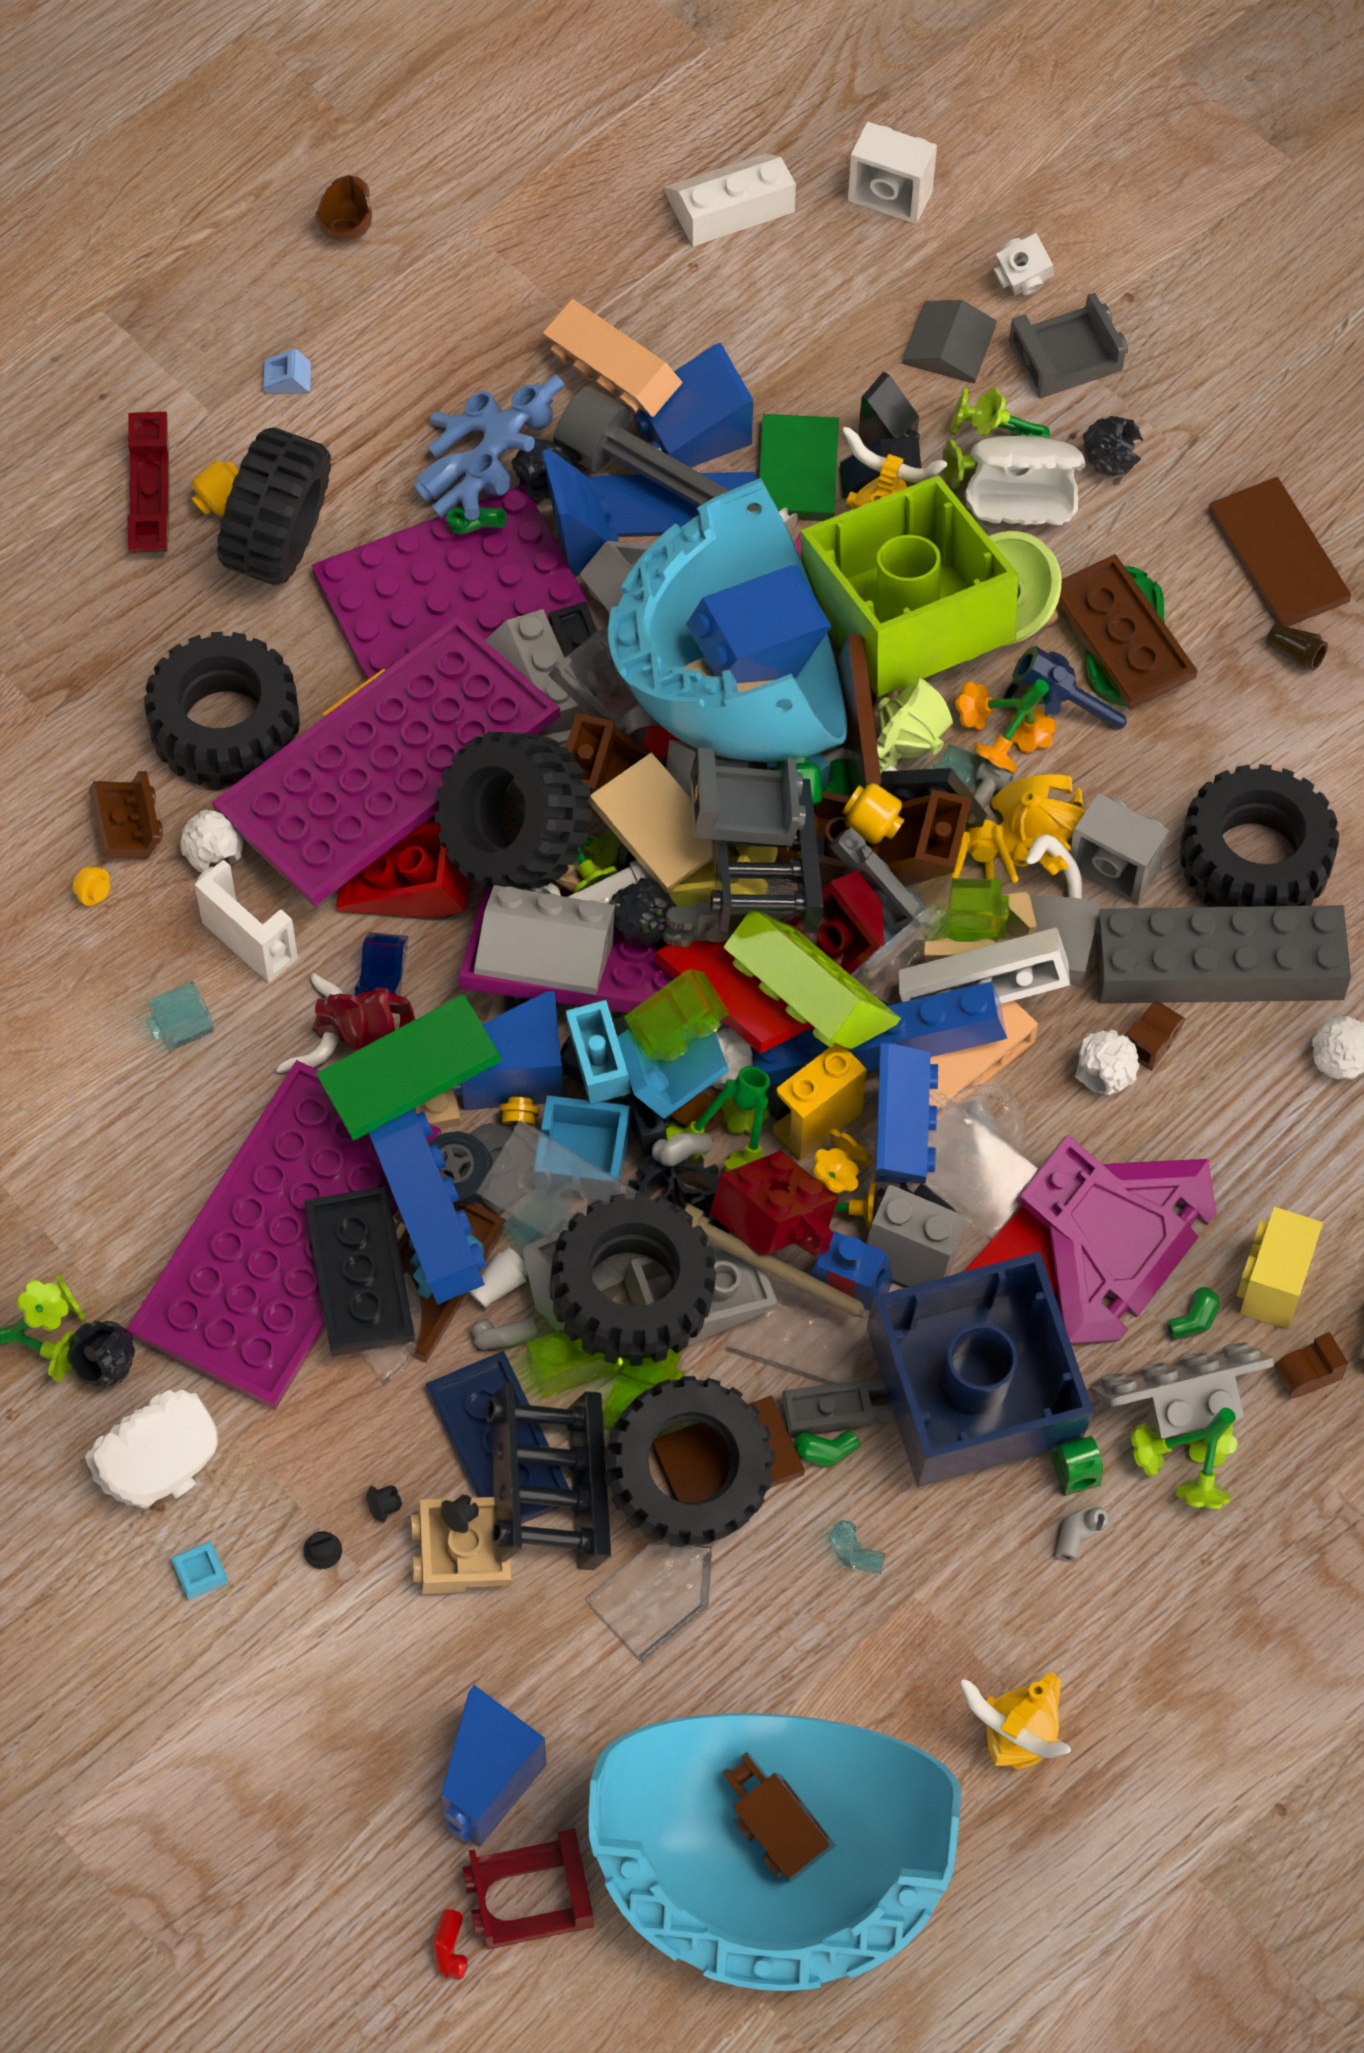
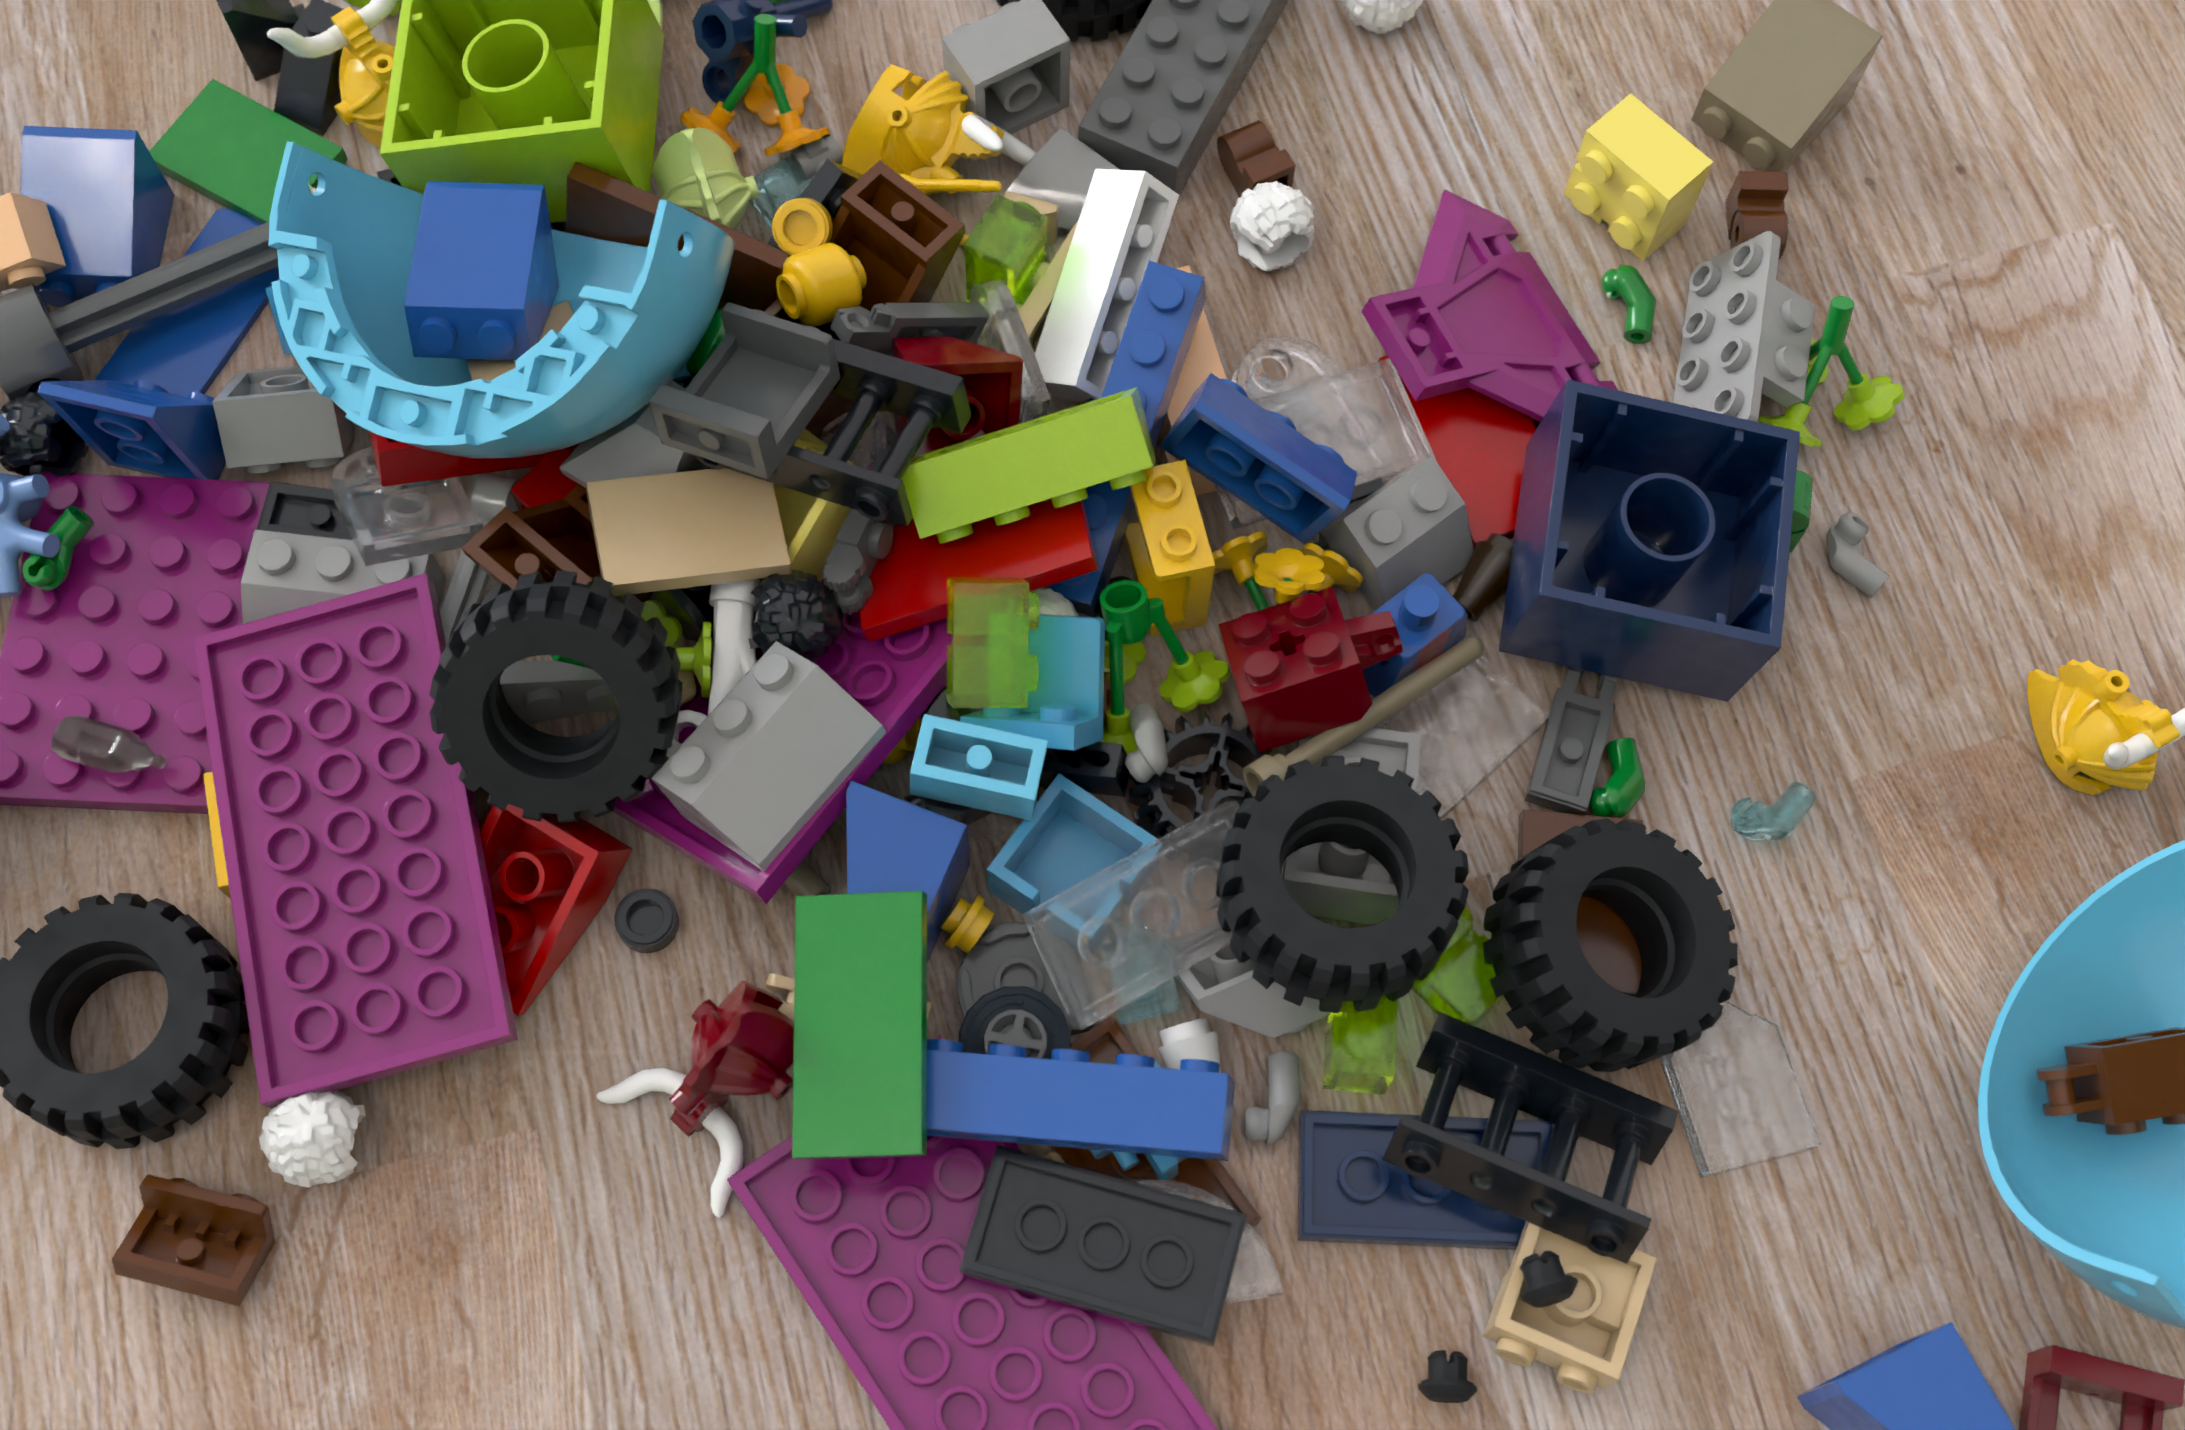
camera: 65 degrees left, 5 degrees up
yellow plate [73,867,110,906] -> none
clear light blue brick [146,981,214,1052] -> none
white panel [194,860,298,983] -> none
clear blue slope [354,932,409,996] -> none
none -> clear smoke piece [51,716,166,772]
none -> black tile [614,888,679,953]
none -> yellow tile [772,198,833,255]

